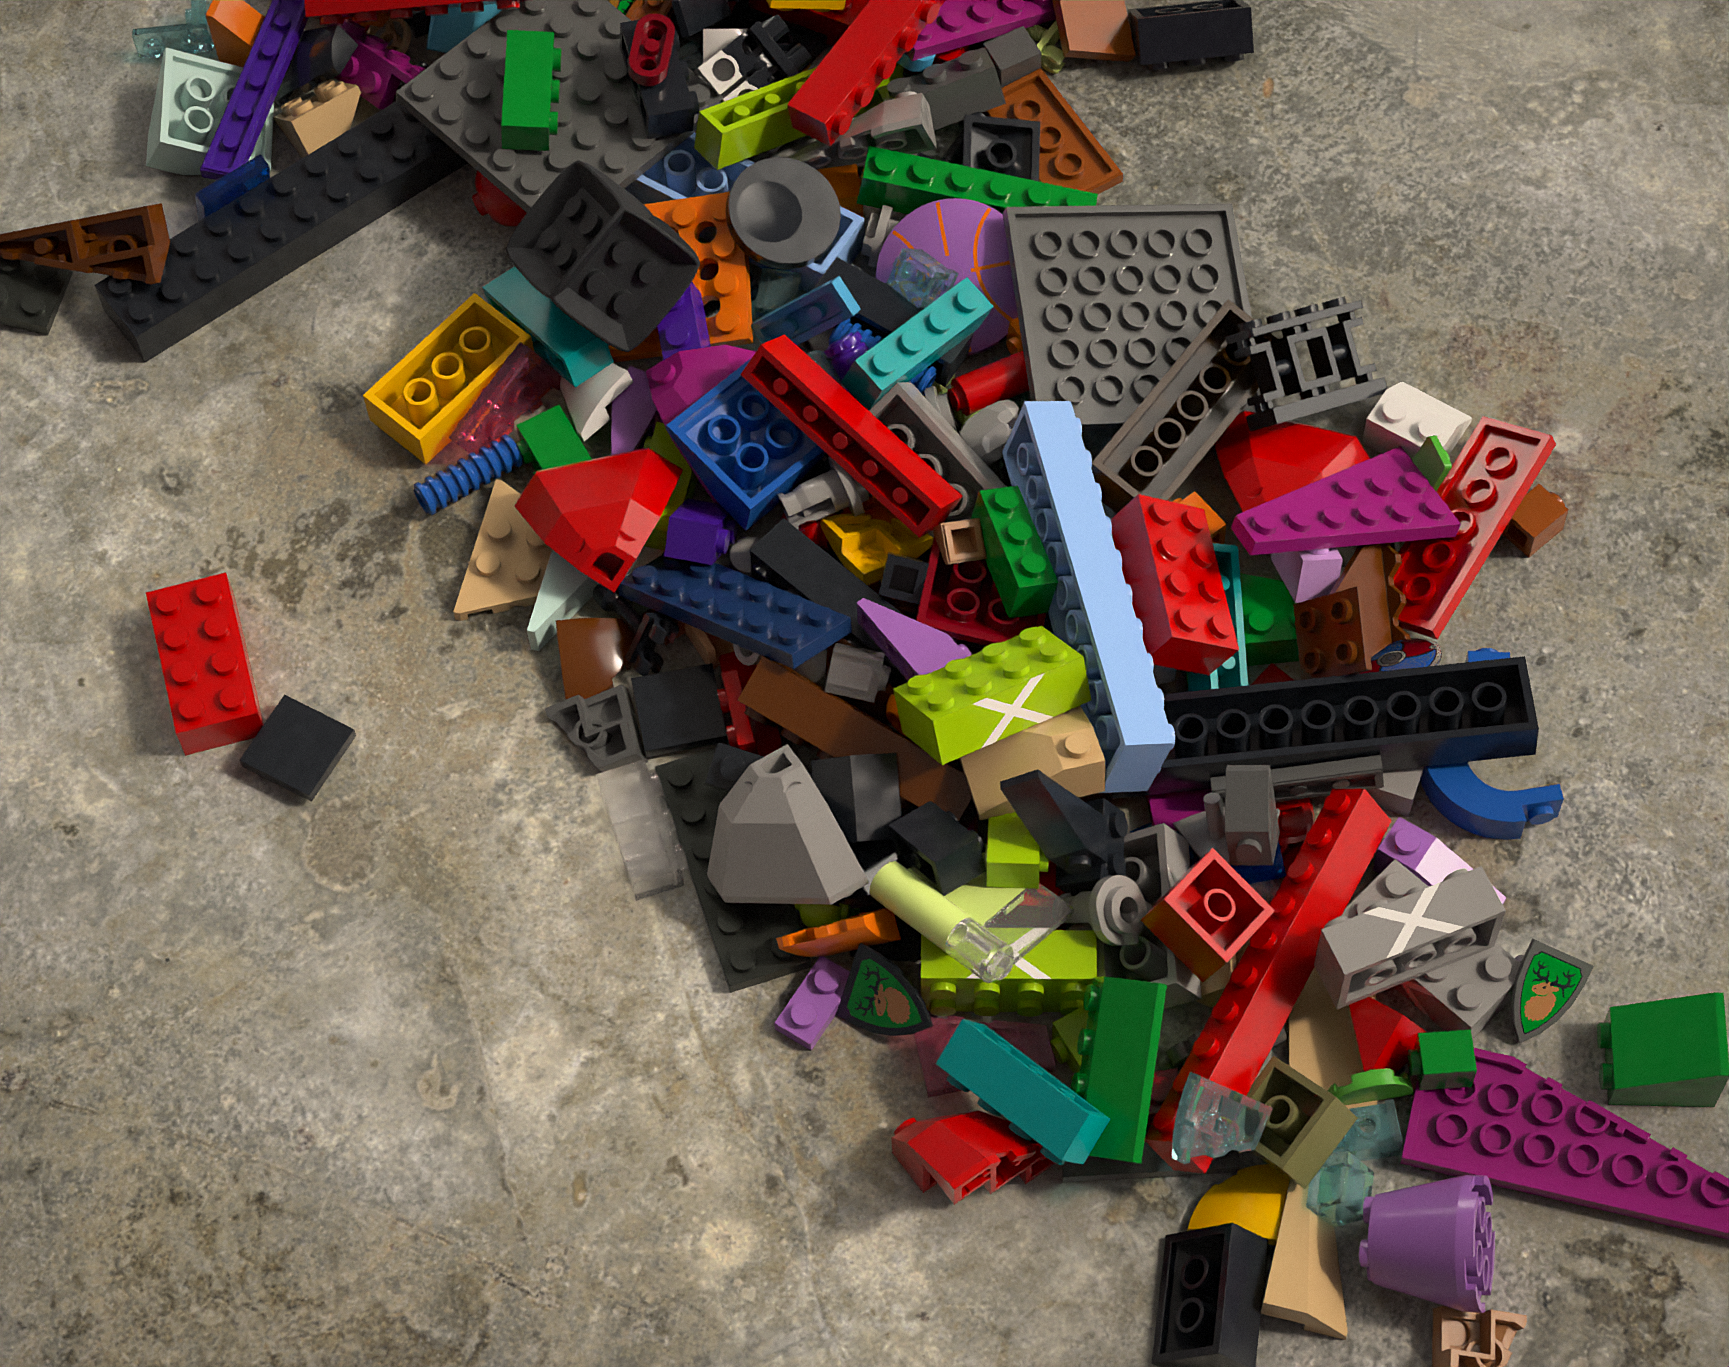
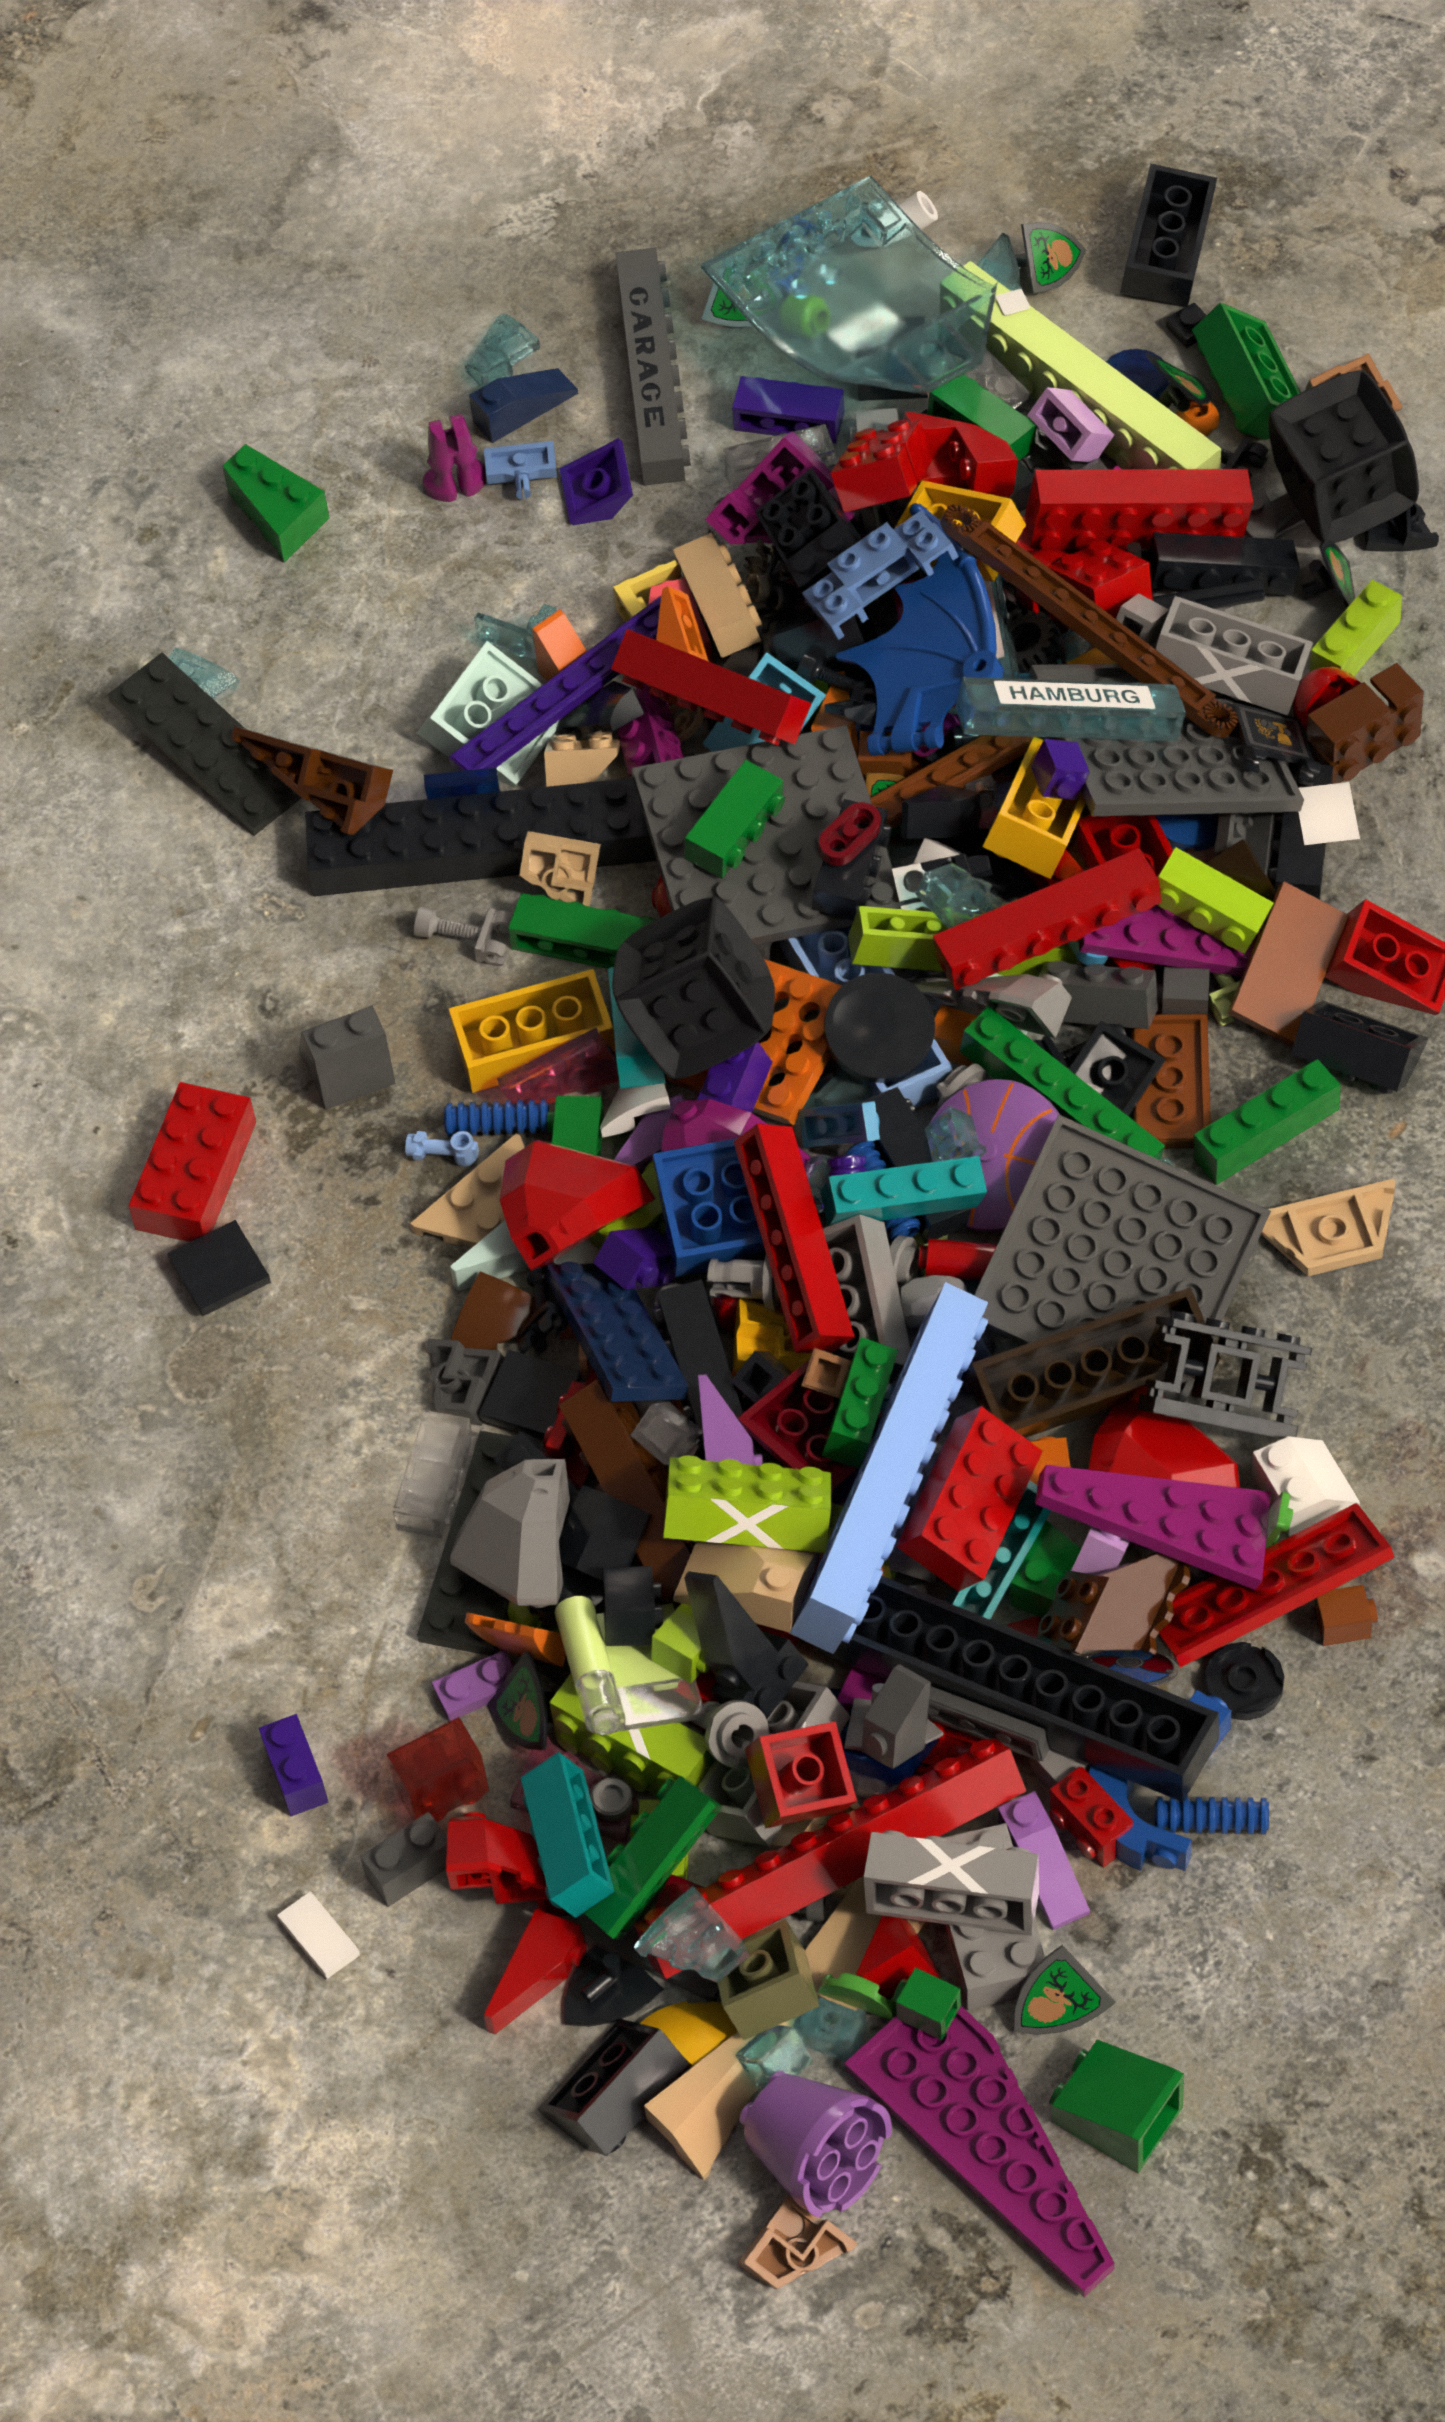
camera: 35 degrees right, 5 degrees down
none -> dark purple brick [259,1714,329,1817]
none -> white tile [277,1891,360,1979]
none -> dark grey slope [299,1005,396,1110]
none -> dark grey brick [360,1812,447,1907]
none -> clear red brick [387,1717,489,1822]
none -> light blue bar [405,1131,479,1167]
none -> light grey bar [414,907,513,966]
none -> red slope [484,1908,587,2034]
none -> green brick [508,893,655,969]
none -> tan slope [519,831,601,907]
none -> black shield [564,1945,664,2027]
none -> light grey tile [591,1778,633,1821]
none -> clear light blue slope [915,863,1018,929]
none -> red bracket [1049,1767,1133,1868]
none -> blue piece [1155,1796,1269,1835]
none -> green brick [1193,1059,1341,1185]
none -> black tile [1203,1642,1285,1721]
none -> tan wing [1261,1178,1396,1276]

